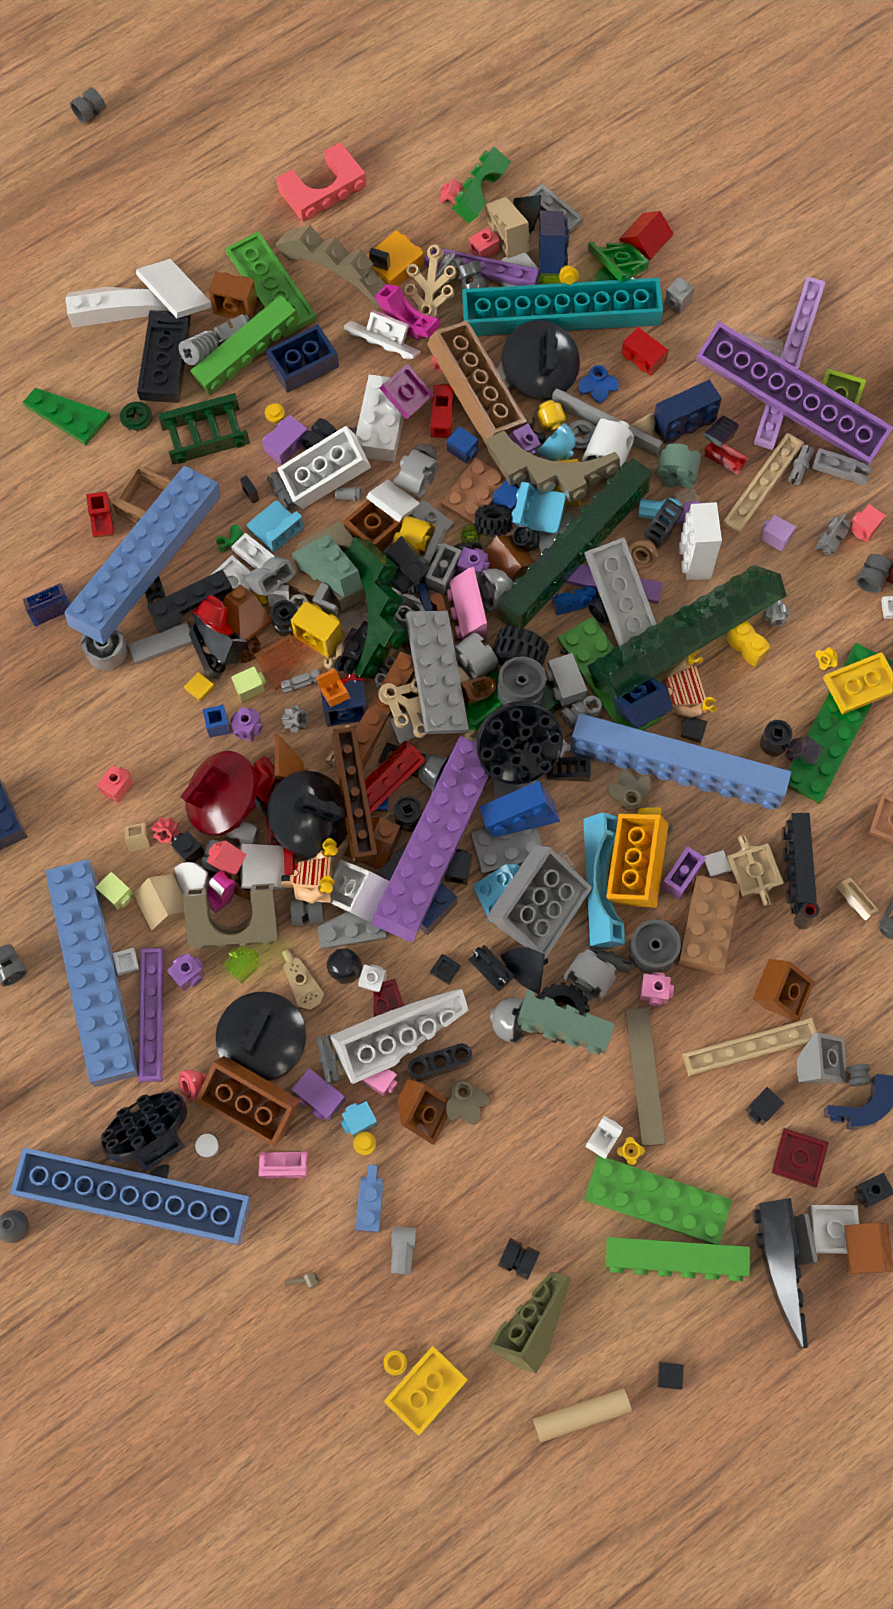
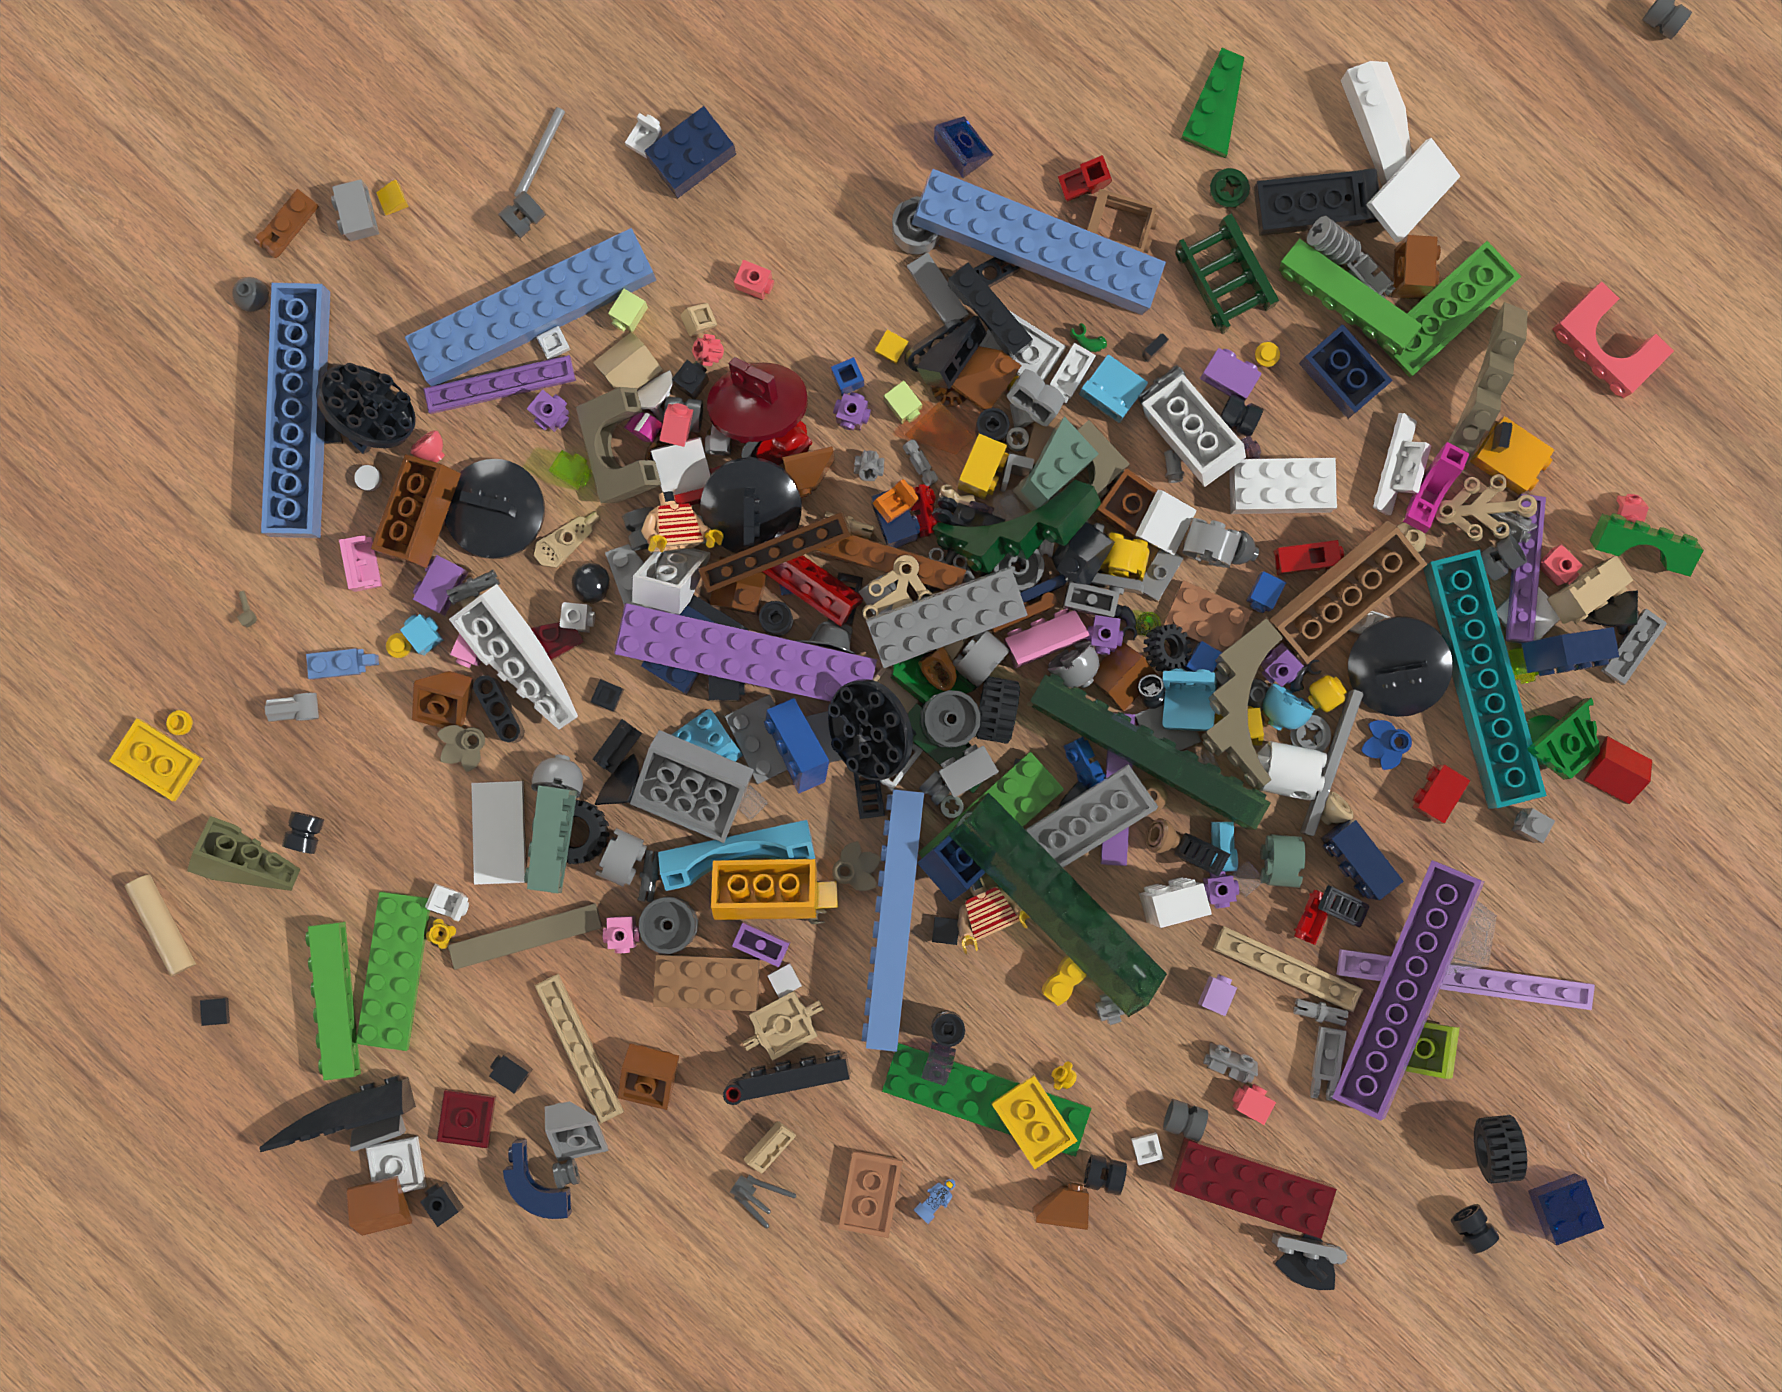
camera: 75 degrees right, 15 degrees up
red piece [192,595,233,635] -> none
magenta plate [379,364,434,419] -> none
yellow plate [559,266,579,285] -> none
none -> white tile [471,781,526,885]

